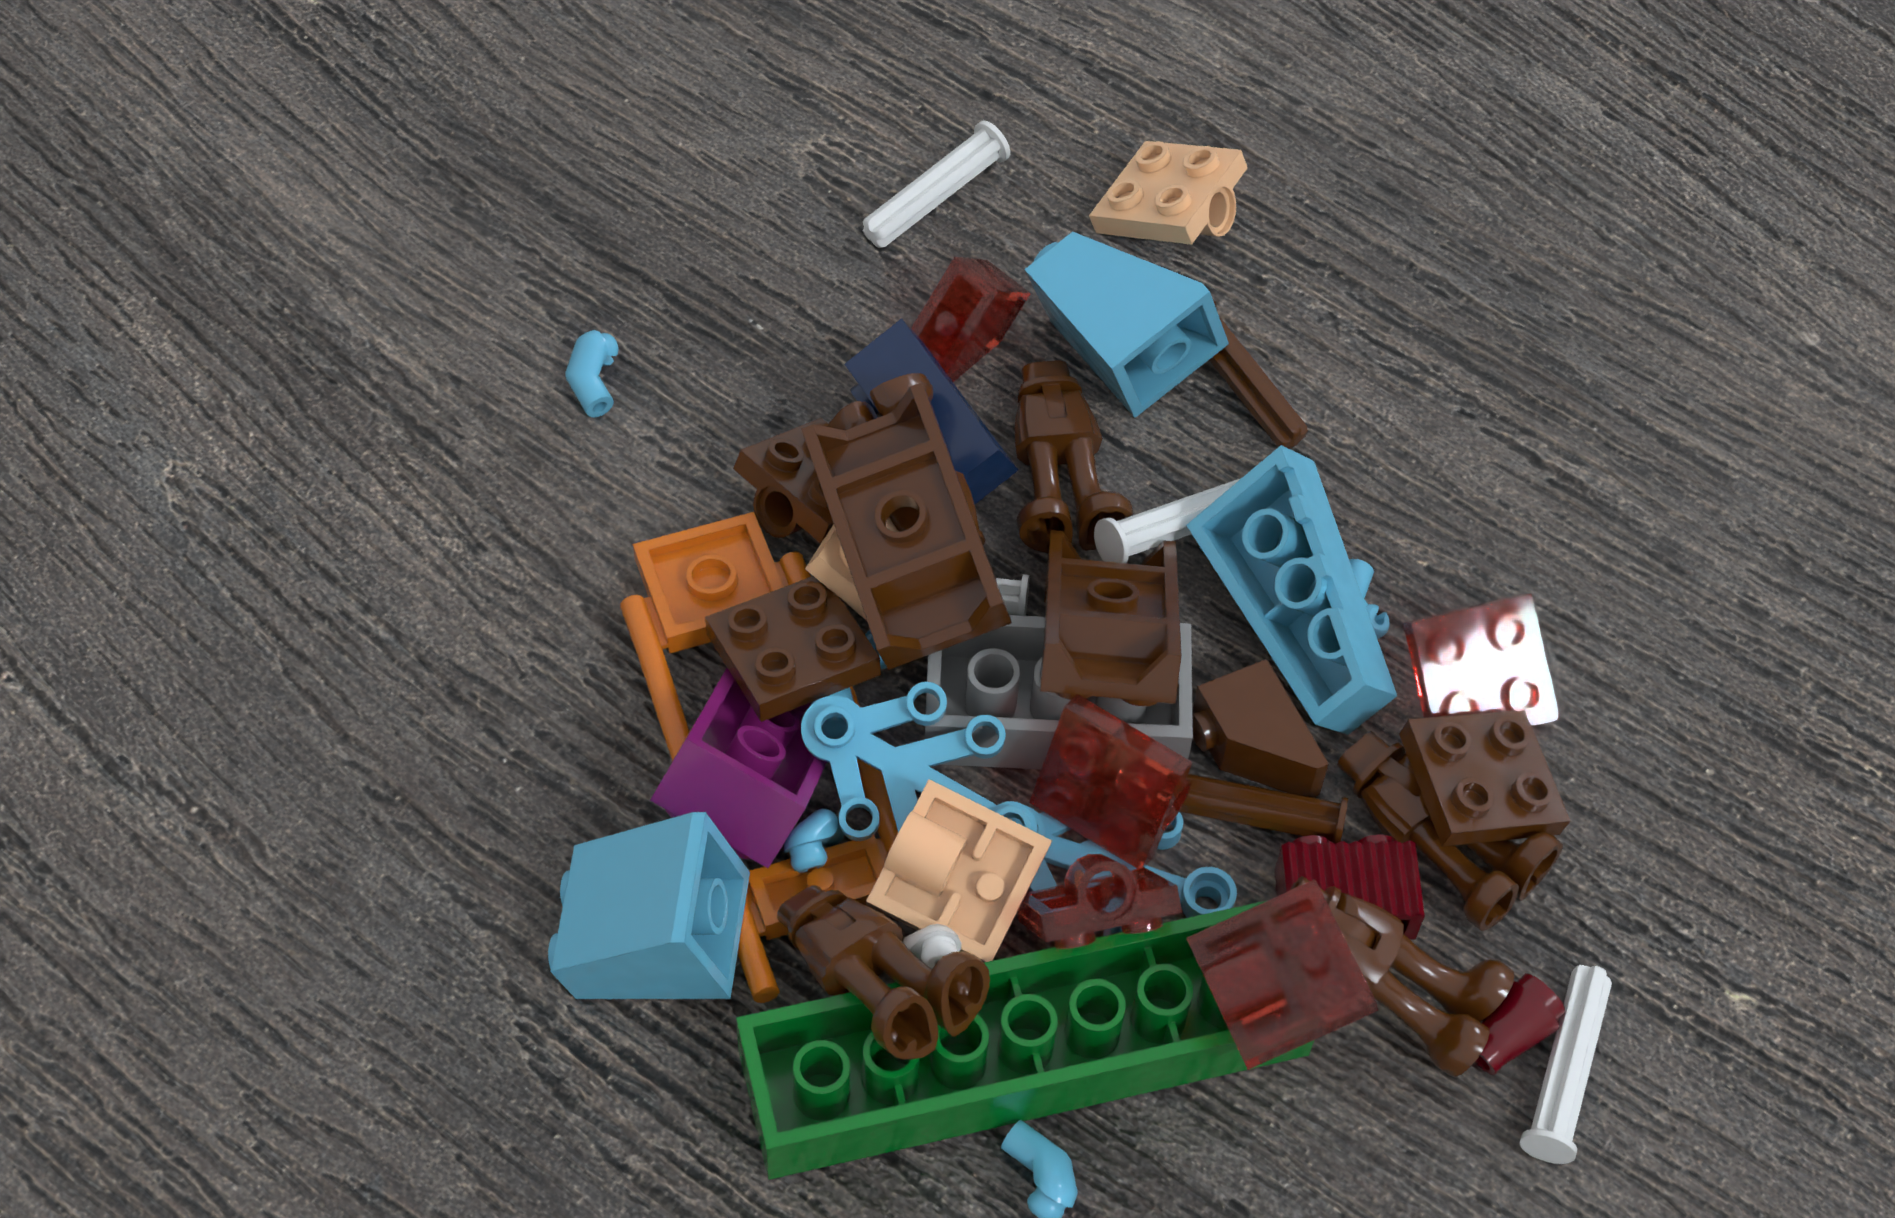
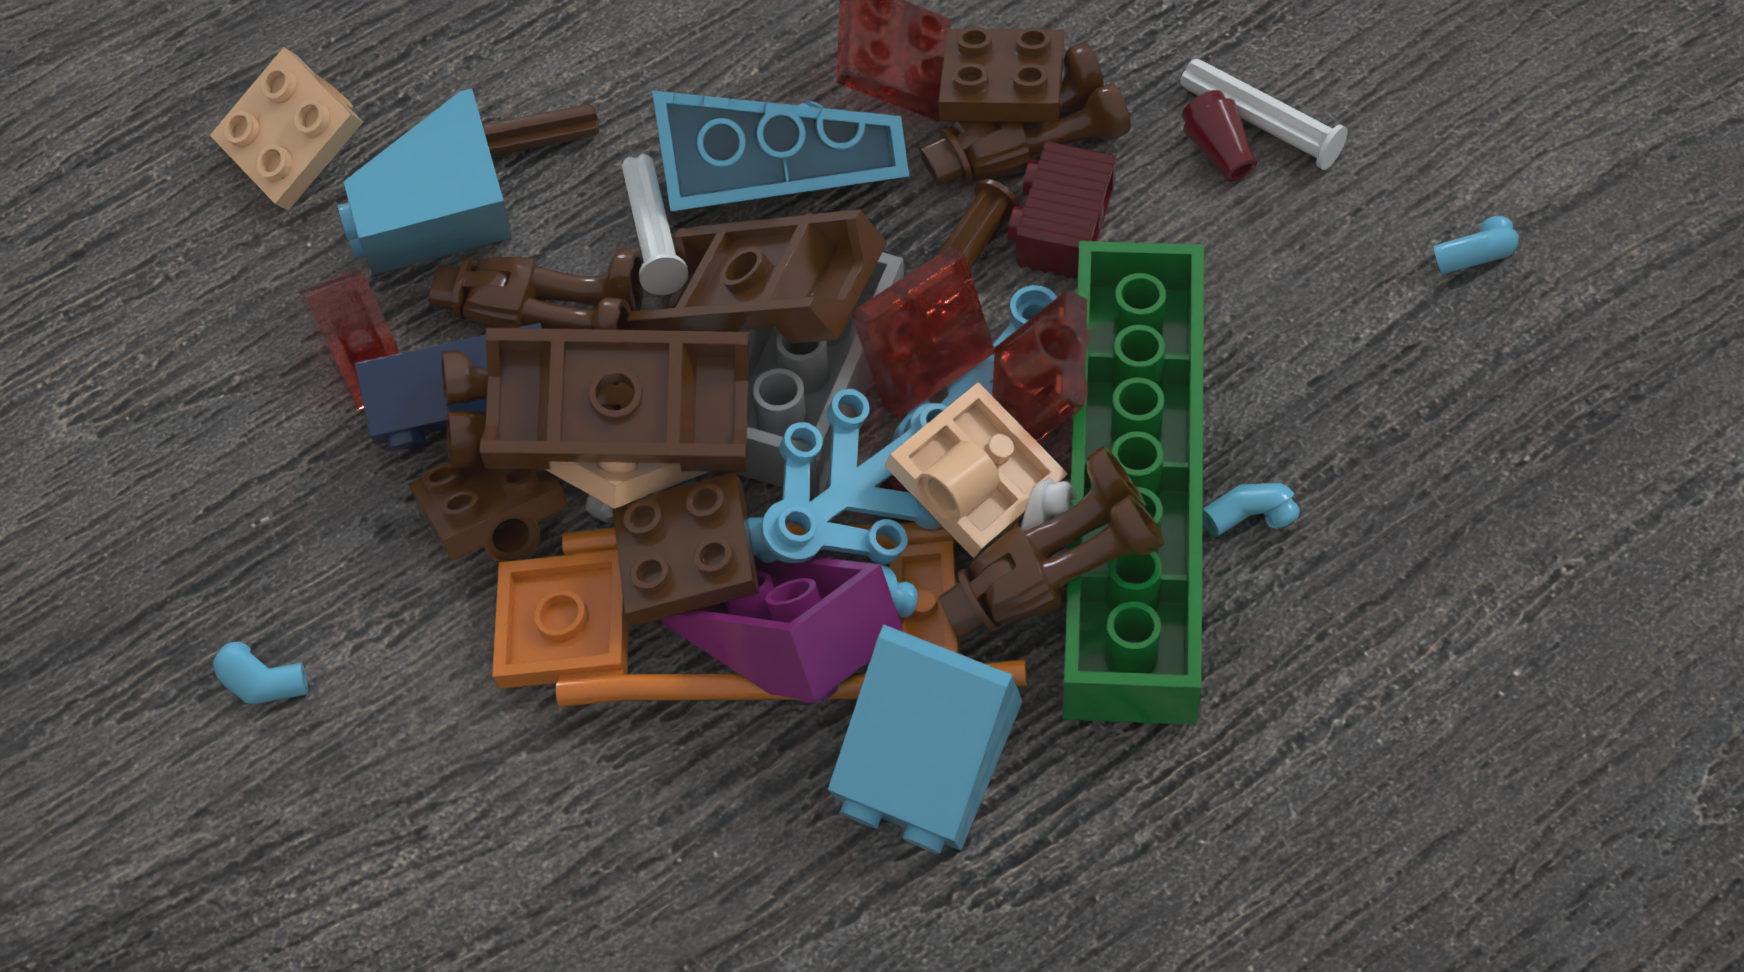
camera: 65 degrees left, 0 degrees up
white axle [863,121,1010,248] -> none
clear red plate [1187,879,1378,1070] -> none
reddish brown slope [1192,659,1329,798] -> none
reddish brown piece [1276,876,1515,1077] -> none

